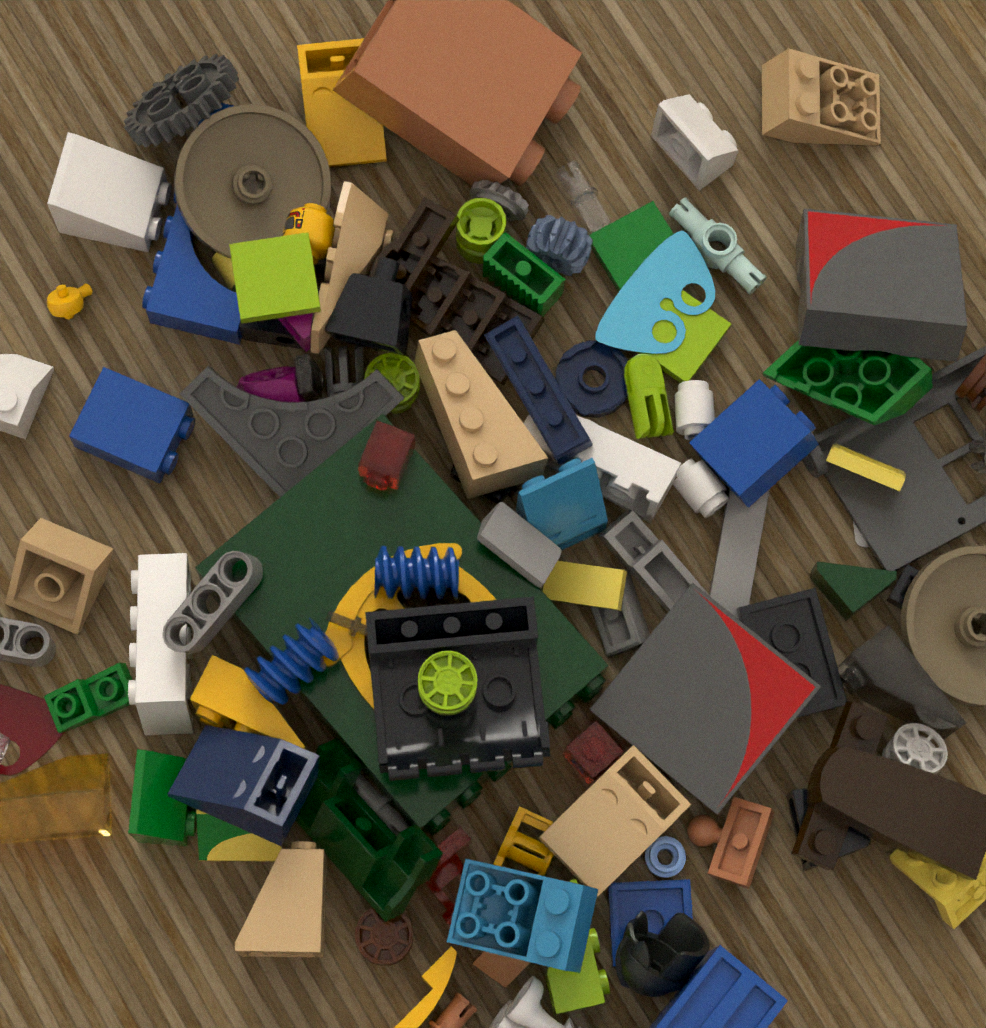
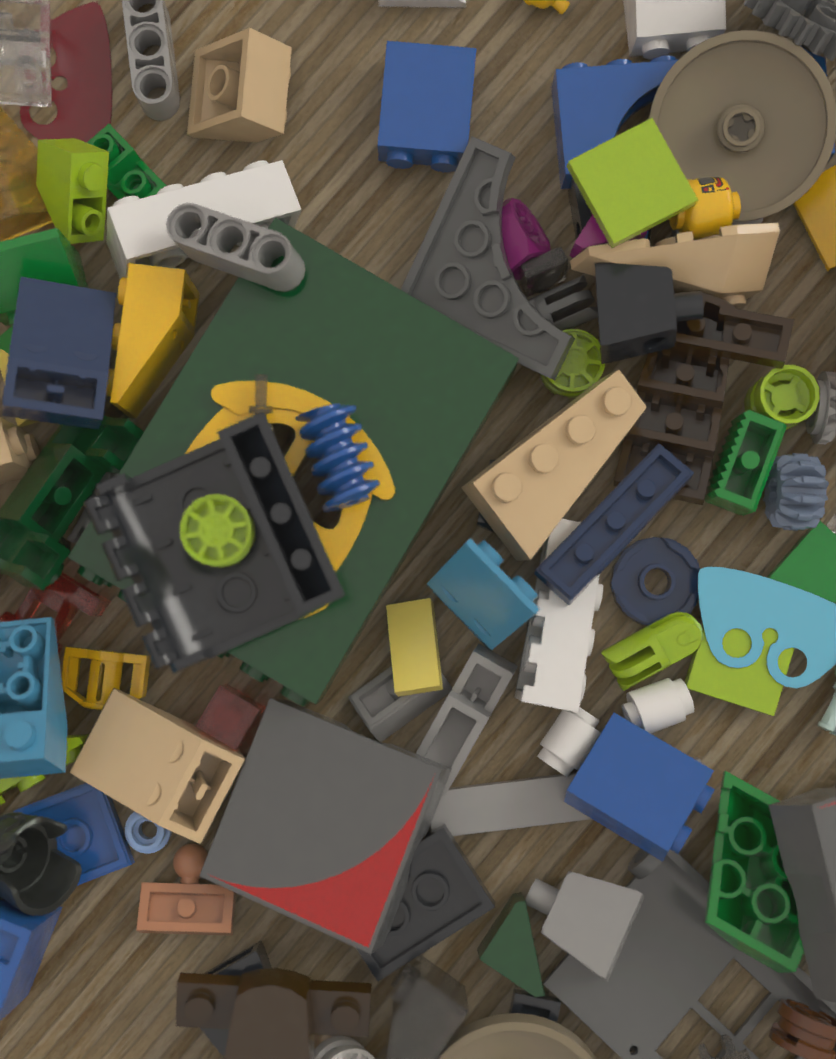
camera: 75 degrees right, 10 degrees up
blue piece [244,617,339,705] -> none
clear red brick [358,421,415,490] -> none
light grey slope [477,502,562,588] -> none
light yellow tile [826,443,906,491] -> none
none -> lime slope [36,138,109,244]
none -> light grey torso [525,871,644,982]

